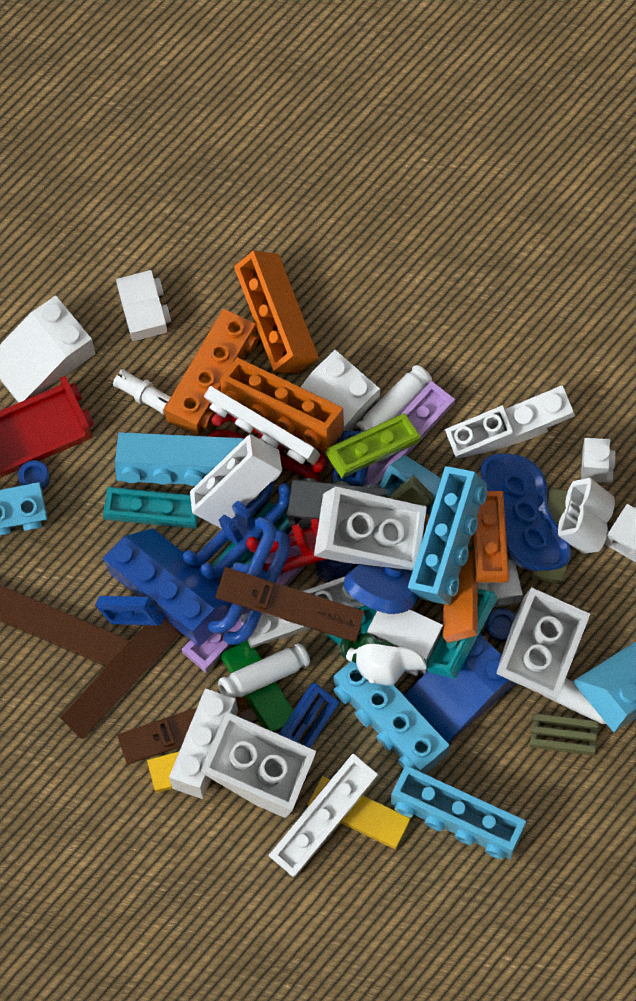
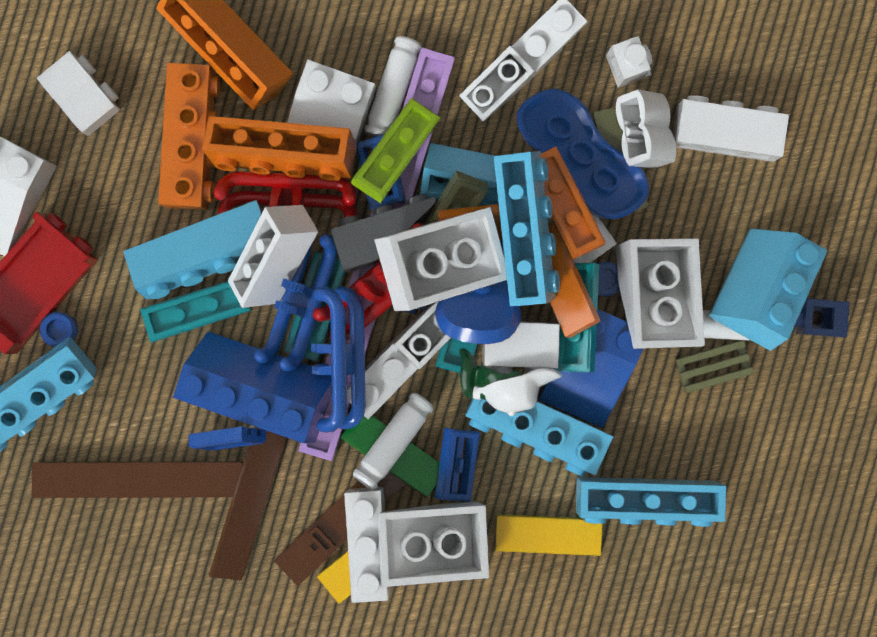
camera: 25 degrees left, 20 degrees up
white pin [113,369,171,415] -> none
white plate [204,386,321,465] -> none
reddish brown piece [215,567,365,642] -> none
white plate [269,754,379,877] -> none

